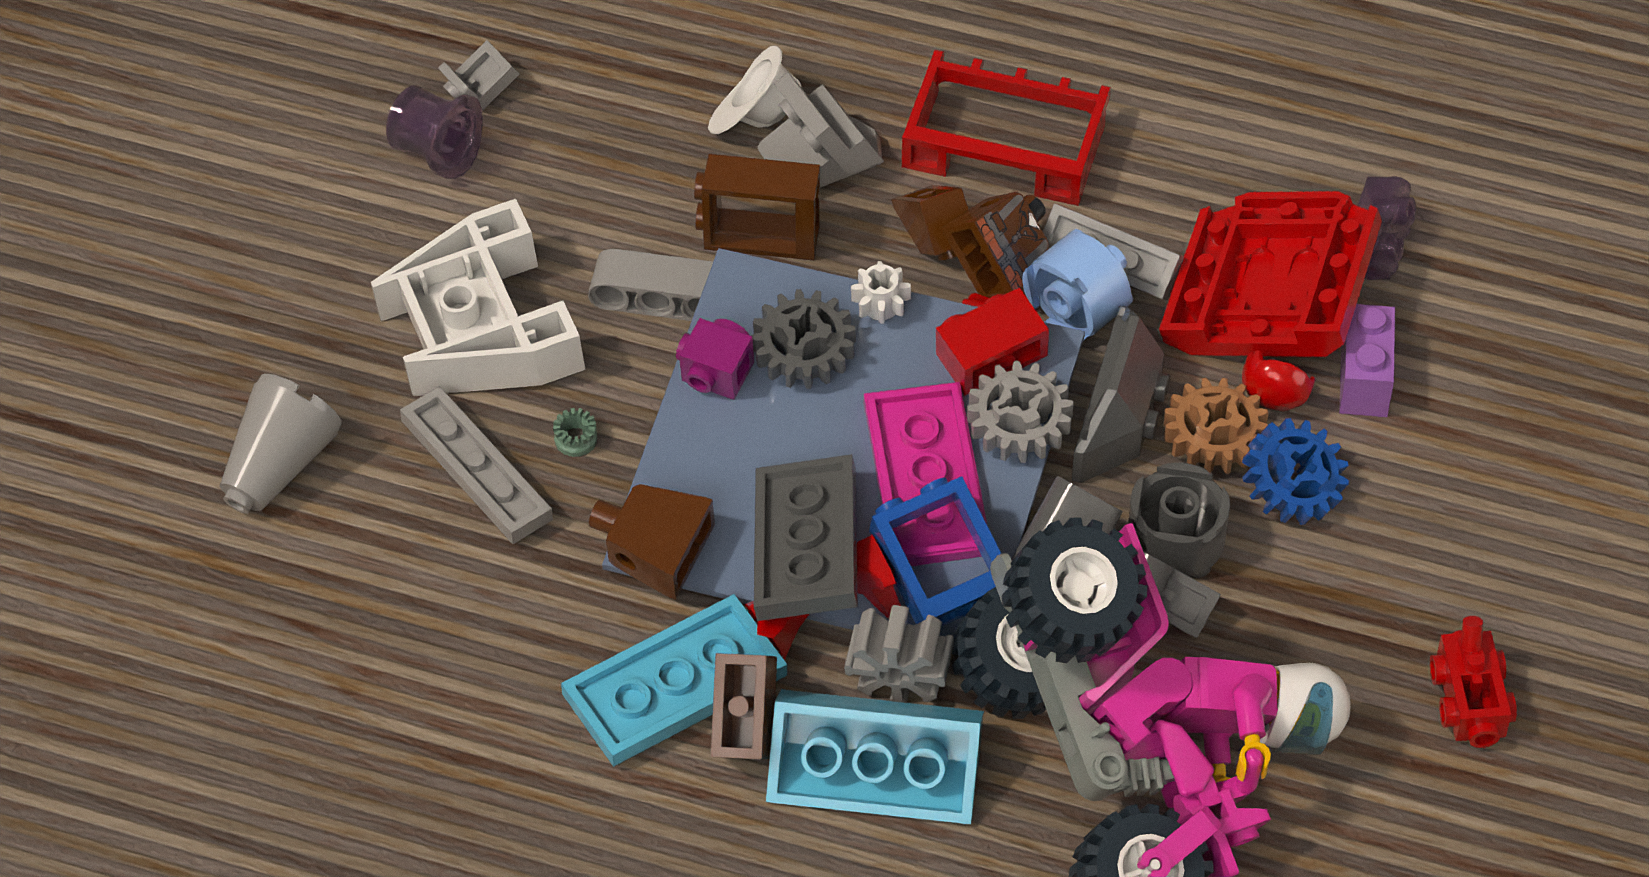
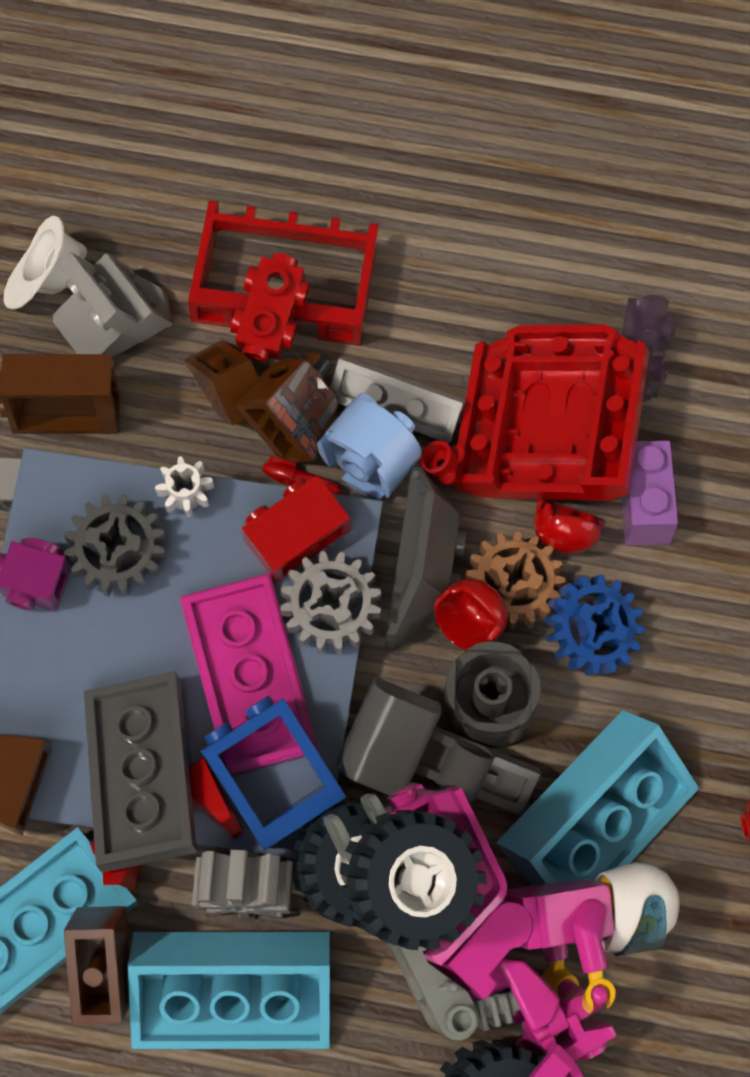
camera: 10 degrees left, 15 degrees up
none -> red brick [230,253,310,362]
none -> red plate [419,440,466,486]
none -> red hair [434,578,508,651]
none -> medium azure slope [496,710,699,886]

